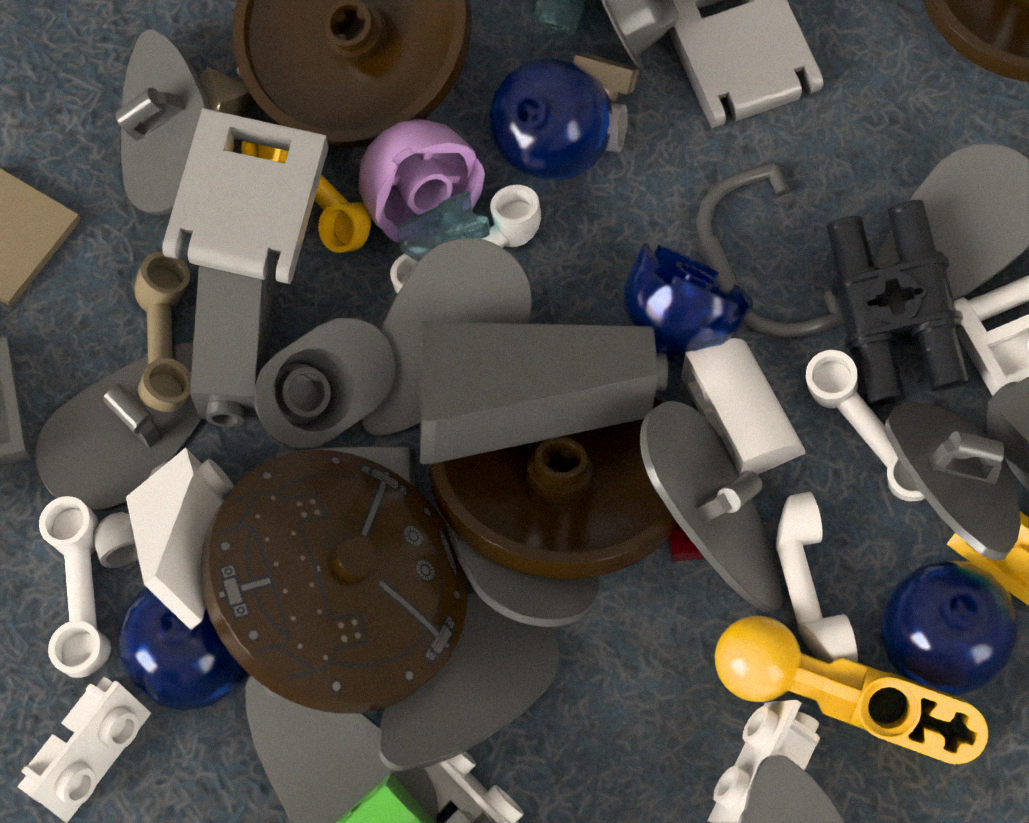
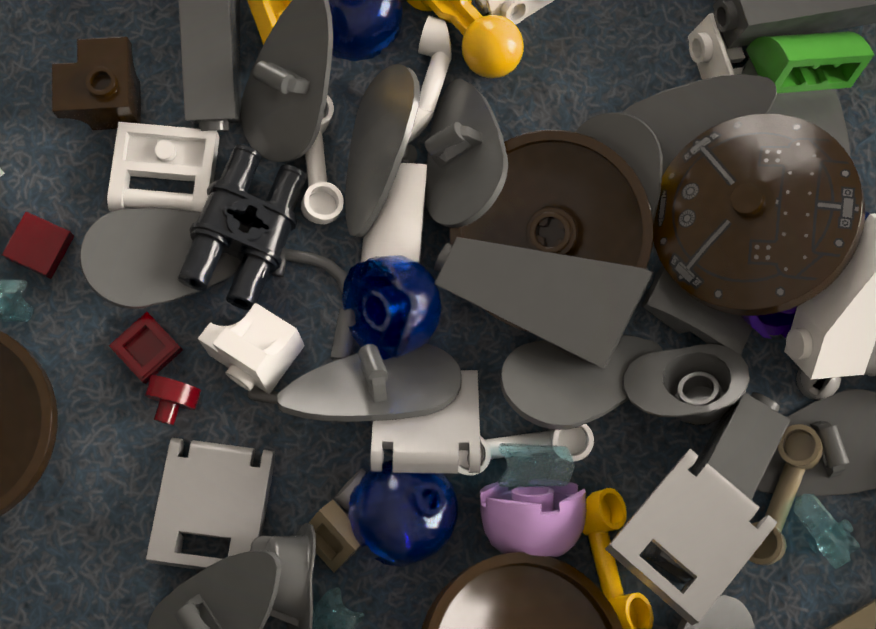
camera: 155 degrees left, 10 degrees up
none -> dark red tile [109,312,183,384]
none -> dark red tile [145,375,201,426]
none -> white brick [198,303,305,394]
none -> dark grey shield [277,342,462,422]
none -> dark grey shield [345,64,420,238]
none -> light grey container [371,370,481,474]
none -> clear light blue piece [794,494,860,569]

